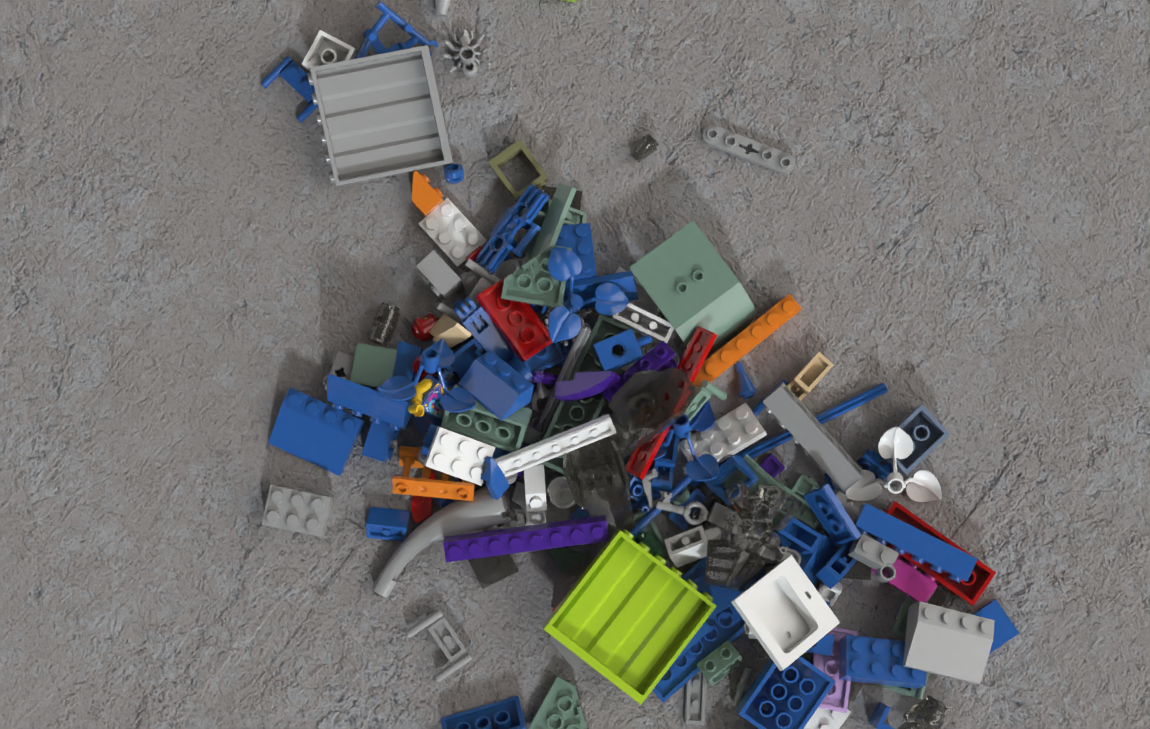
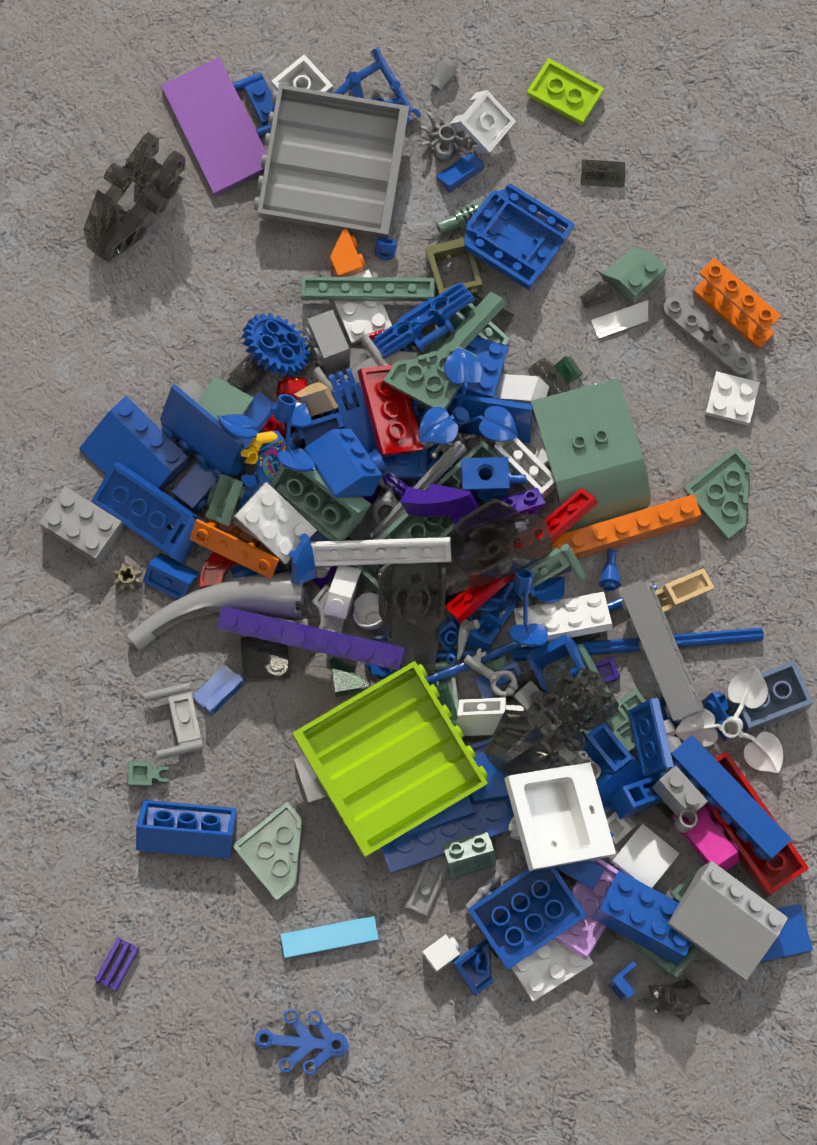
camera: 20 degrees right, 10 degrees down
none -> clear smoke piece [83,132,185,262]
none -> blue hinge [91,462,206,562]
none -> dark tan gear [114,563,142,592]
none -> sand green plate [127,761,169,787]
none -> medium lavender tile [161,57,267,196]
none -> panel [193,665,245,716]
none -> sand green slope [206,474,244,526]
none -> blue gear [241,313,311,377]
none -> sand green tile [301,277,435,301]
none -> blue slope [436,152,484,193]
none -> sand green hinge [436,202,482,235]
none -> white panel [450,90,516,155]
none -> blue wedge [463,184,575,290]
none -> white brick [494,374,549,404]
none -> clear smoke piece [527,358,570,397]
none -> clear green slope [549,356,583,388]
none -> clear smoke slope [580,159,625,188]
none -> white sticker [591,300,648,338]
none -> sand green slope [602,246,667,306]
none -> white slope [611,824,680,888]
none -> sand green plate [683,447,750,541]
none -> orange fence [693,258,780,350]
none -> white plate [705,371,760,426]

